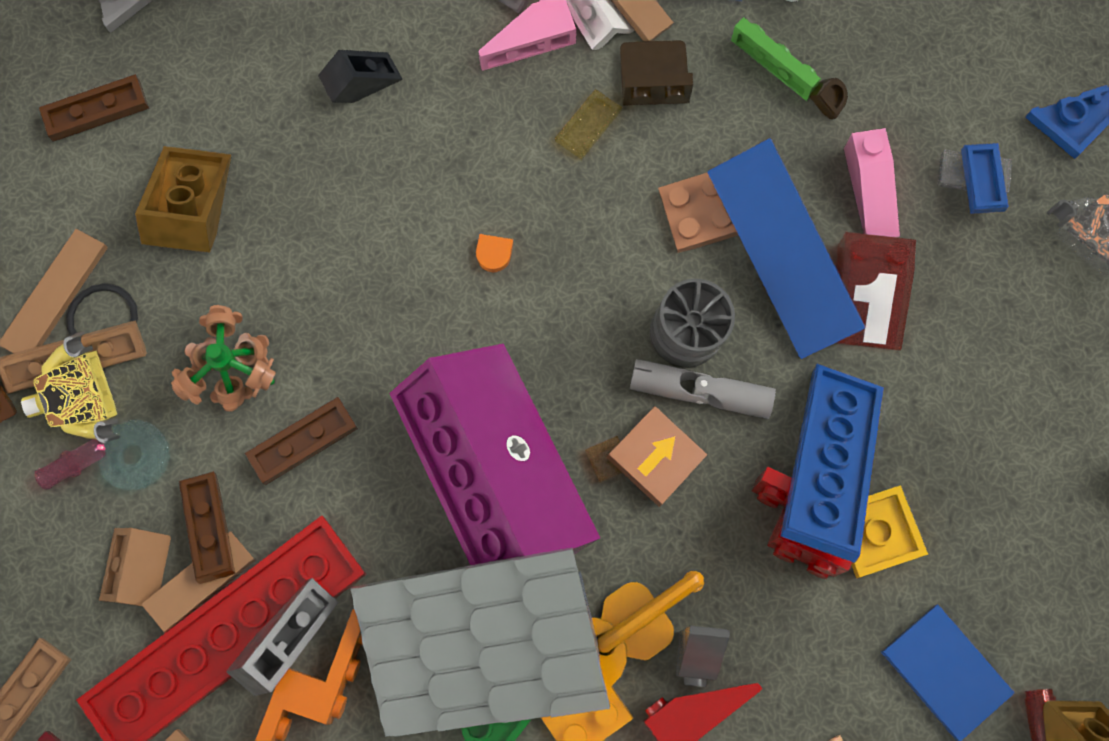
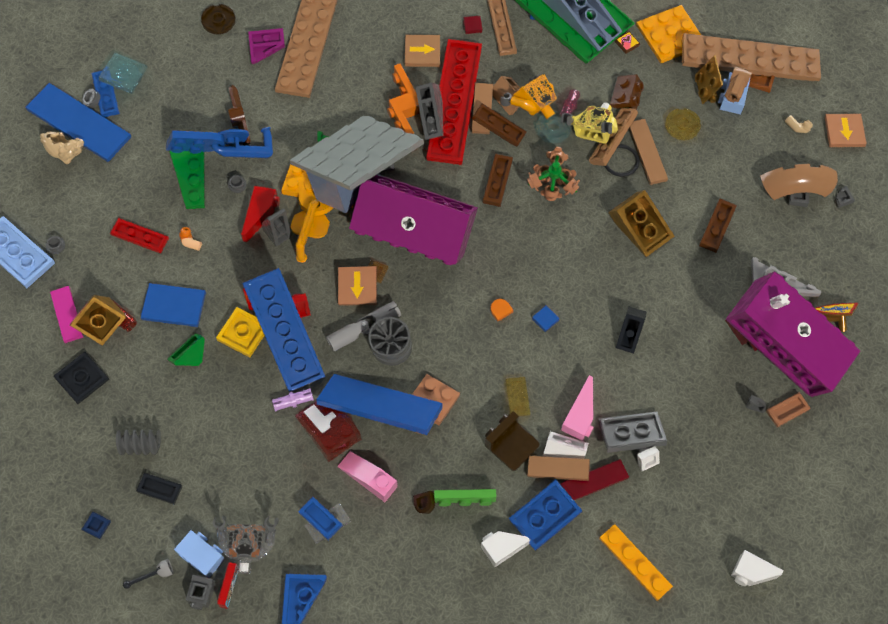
camera: 135 degrees right, 10 degrees down
none -> green slope [167,333,205,366]
none -> lavender pin [272,388,313,412]
none -> light orange torso [500,74,557,120]
none -> blue tile [532,306,559,332]

